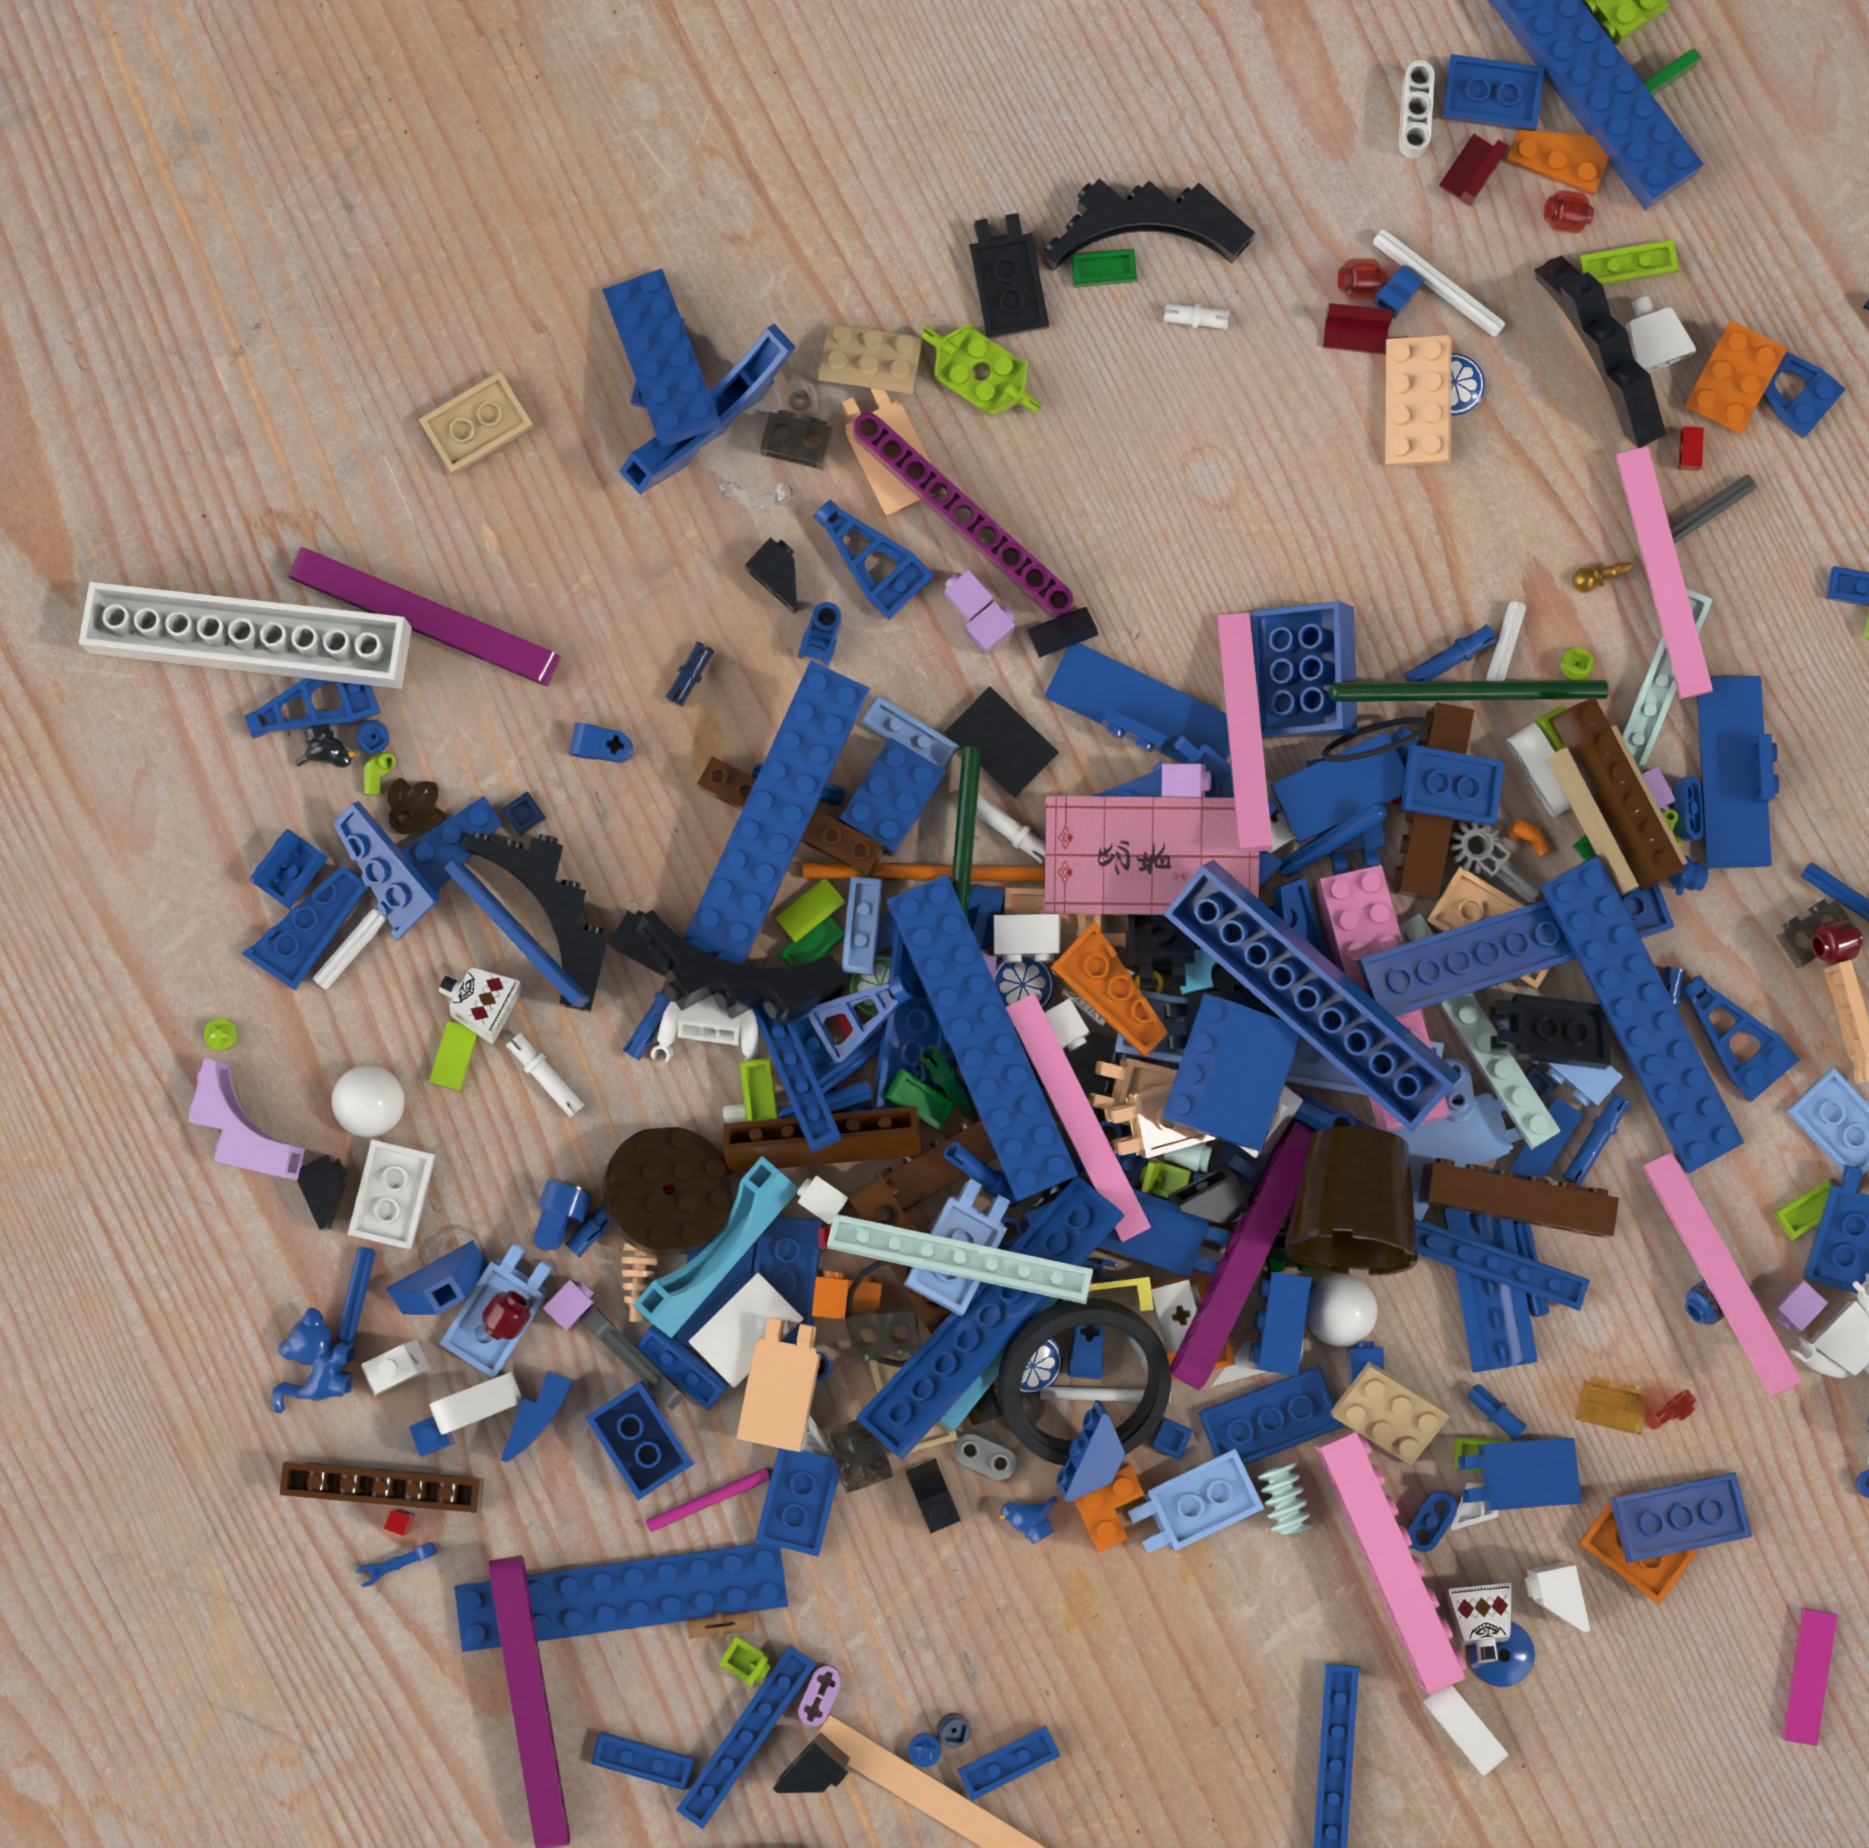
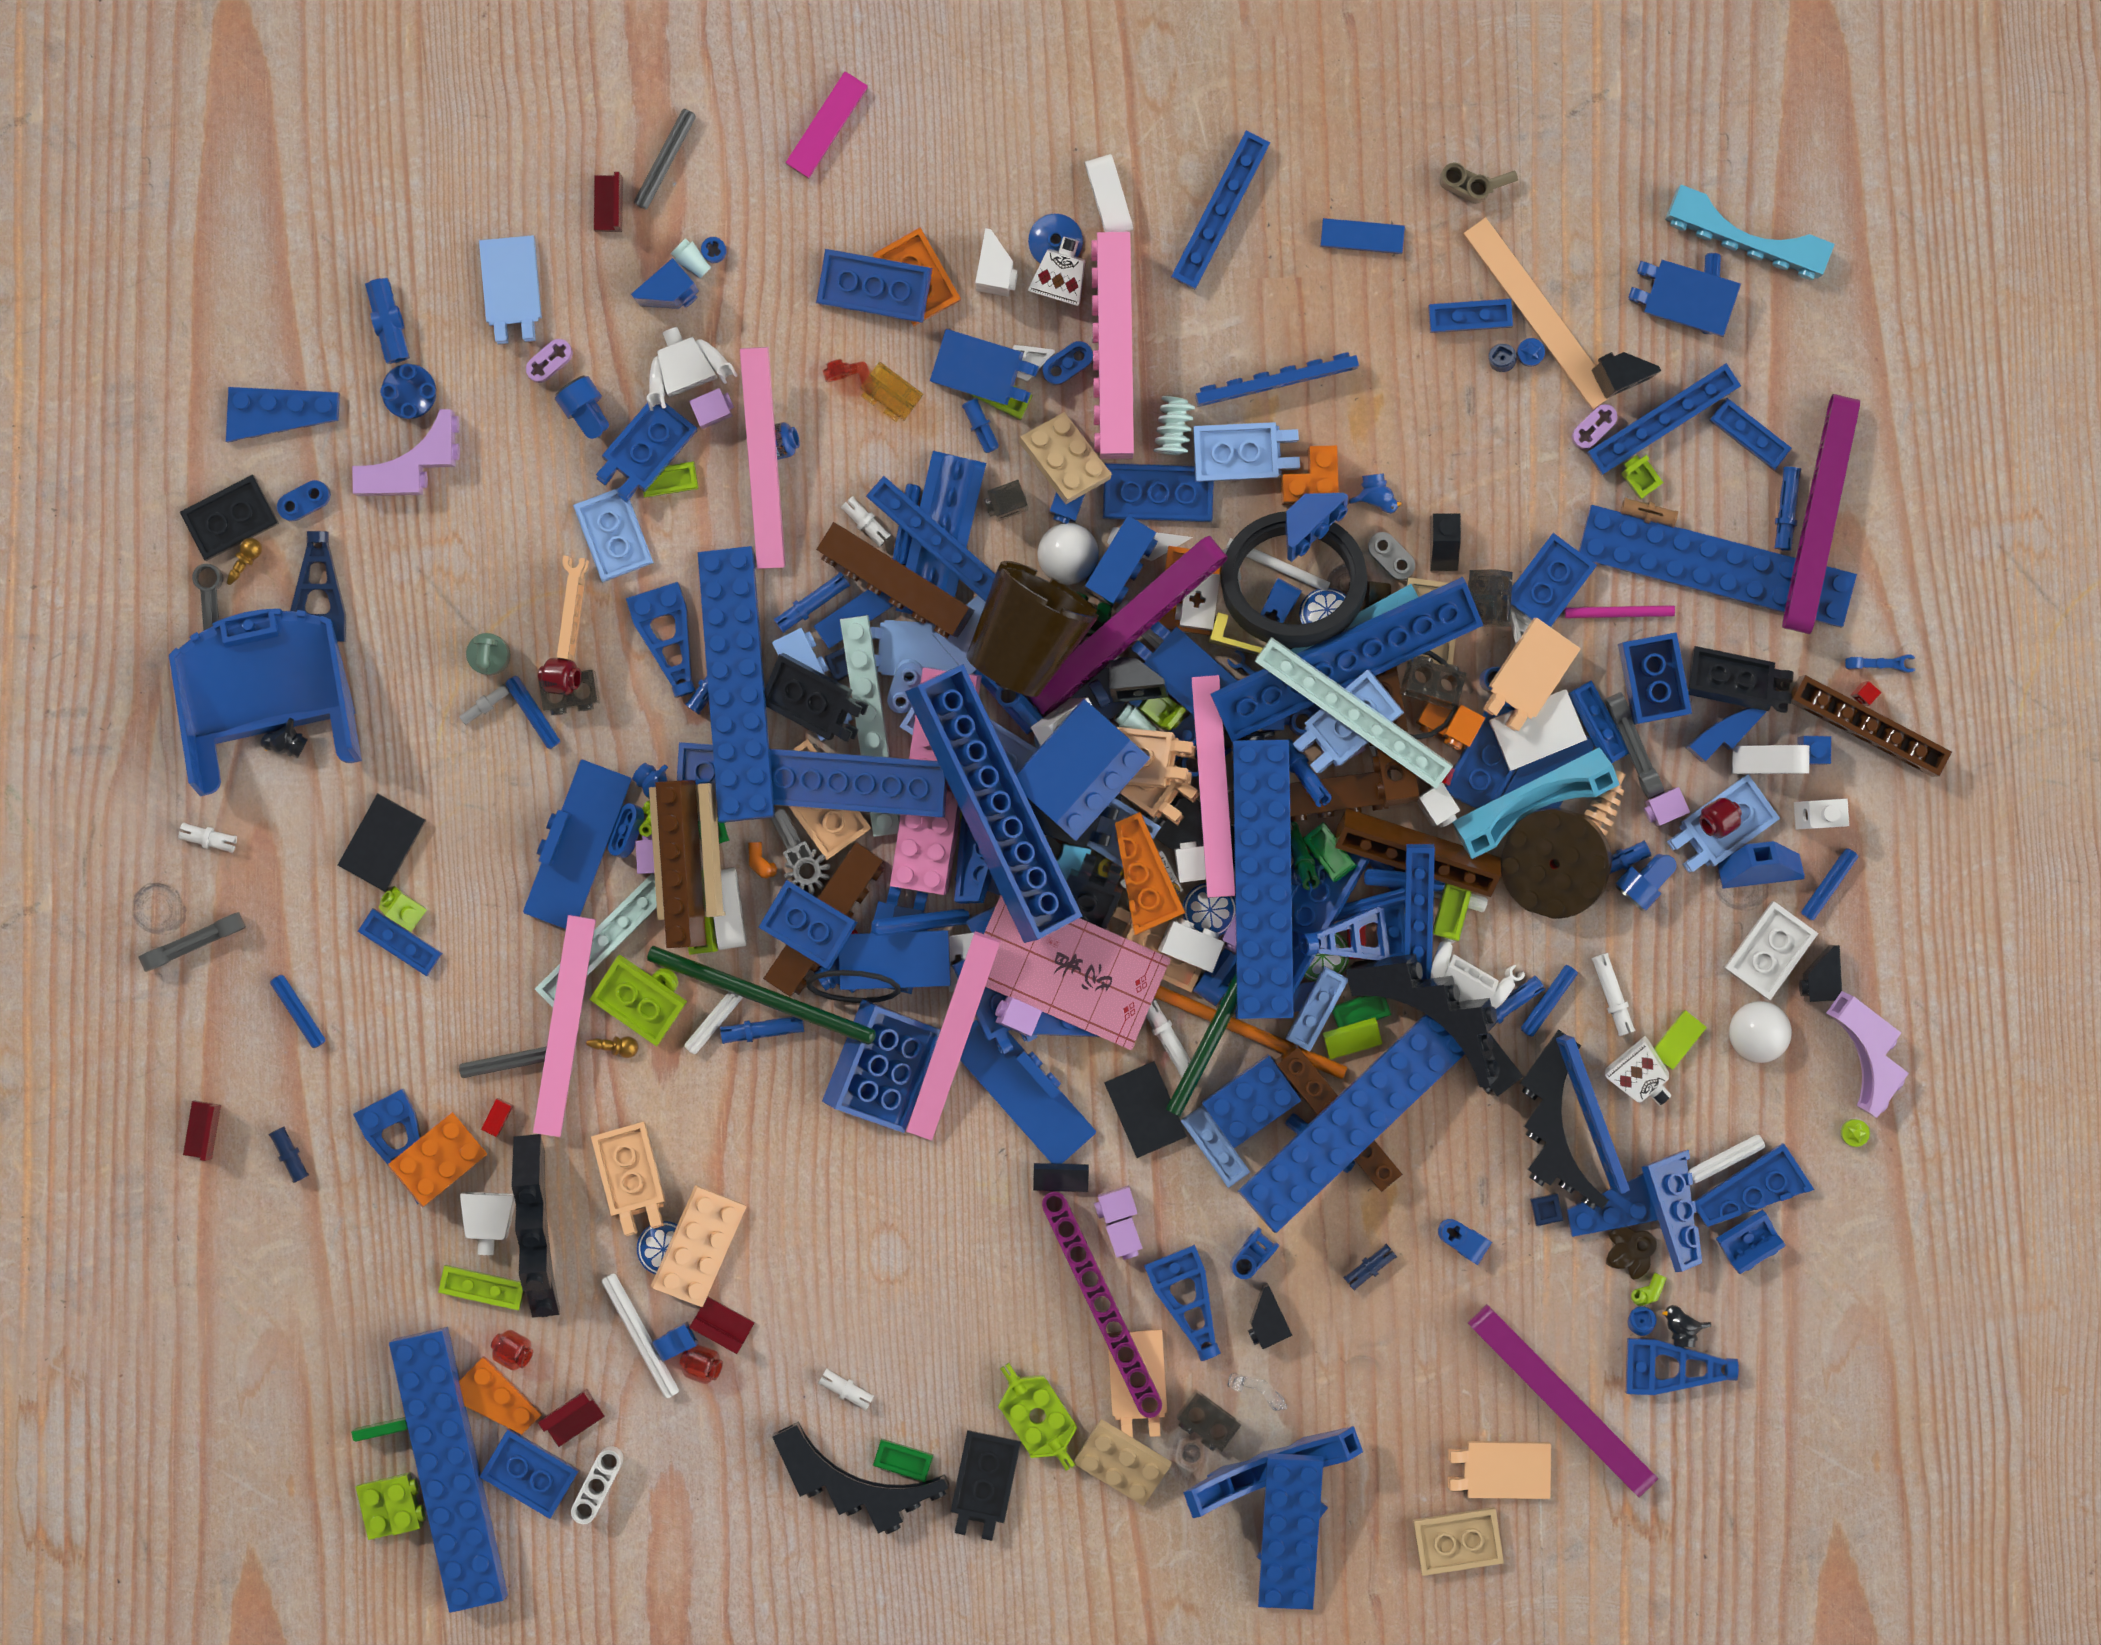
camera: 160 degrees left, 5 degrees up
white brick [79,582,412,689] -> none
blue animal [271,1307,356,1413] -> none
blue tile [1150,1417,1193,1460] -> none
none -> lime plate [589,954,687,1047]
none -> light nougat tile [591,1122,666,1236]
none -> white pin [841,496,891,547]
none -> clear smoke brick [984,480,1028,522]
none -> blue plate [1195,352,1359,407]
none -> blue tile [1320,218,1405,254]
none -> light nougat tile [1447,1441,1551,1499]
none -> blue axle [1521,965,1578,1037]
none -> black tile [1688,646,1794,713]
none -> blue pin [1774,467,1801,551]

